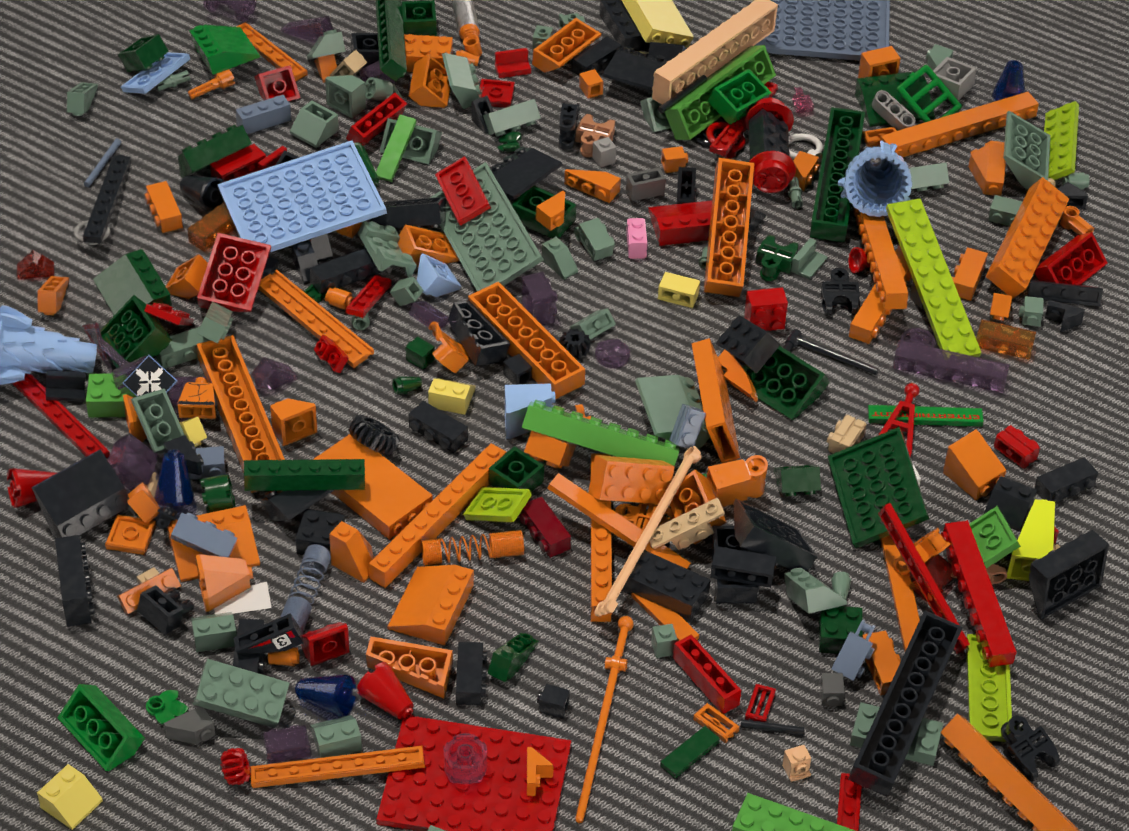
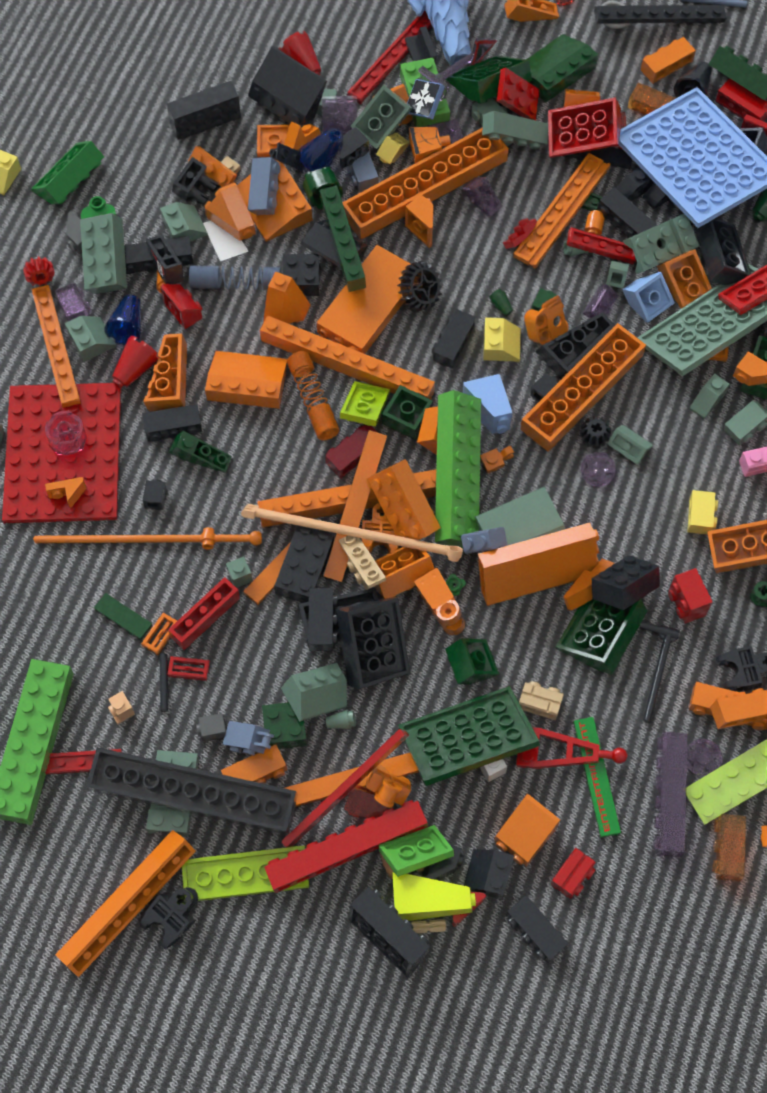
camera: 80 degrees right, 20 degrees up
clear purple brick [522,272,558,325] -> none

